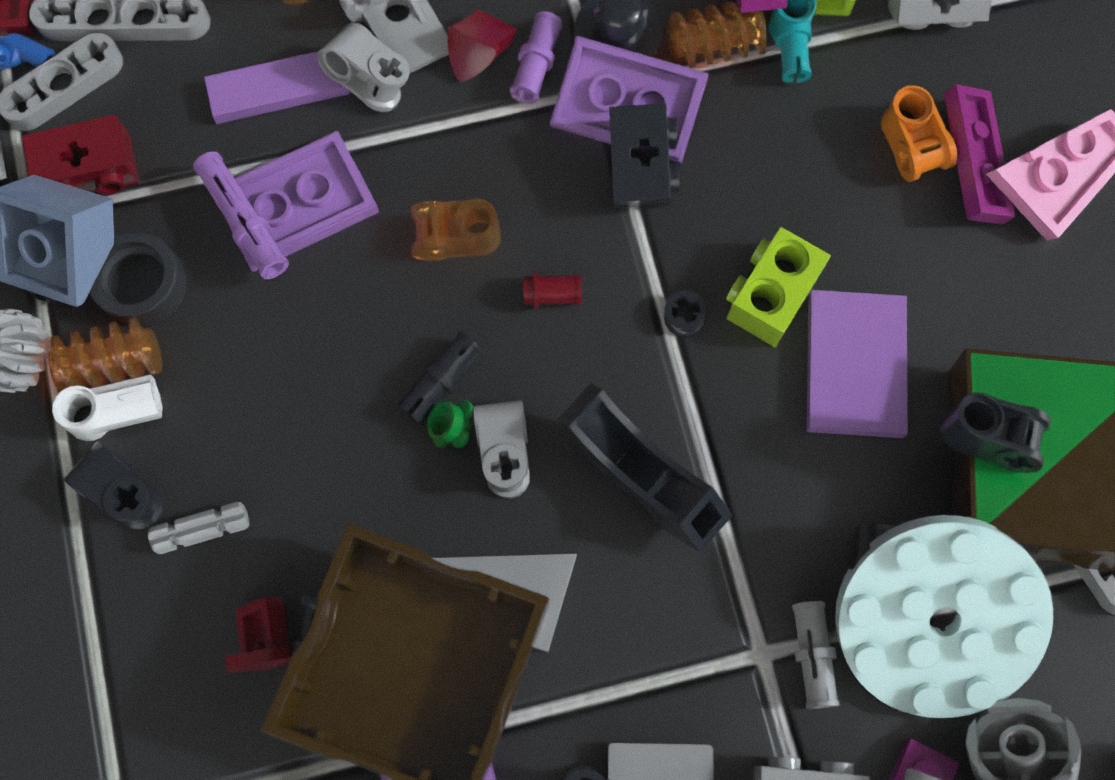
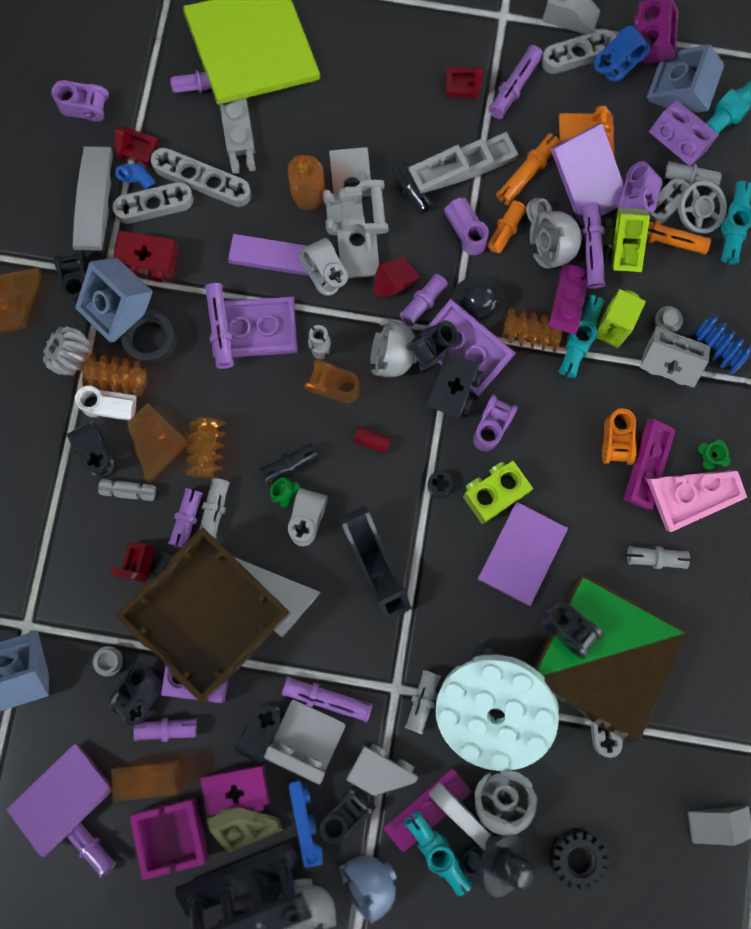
camera: 20 degrees right, 5 degrees up
none -> clear orange wing [127,403,189,483]
none -> medium lavender pin [168,488,203,548]
none -> clear orange piece [185,417,226,479]
none -> light grey pin [199,478,230,539]
none -> medium lavender pin [282,677,373,723]
none -> light grey pin [308,325,331,359]
none -> light grey cylinder [370,319,418,377]
none -> black piece [405,320,458,371]
none -> medium lavender piece [473,394,518,452]
none -> light grey pin [627,546,690,569]
none -> green plate [698,439,731,470]

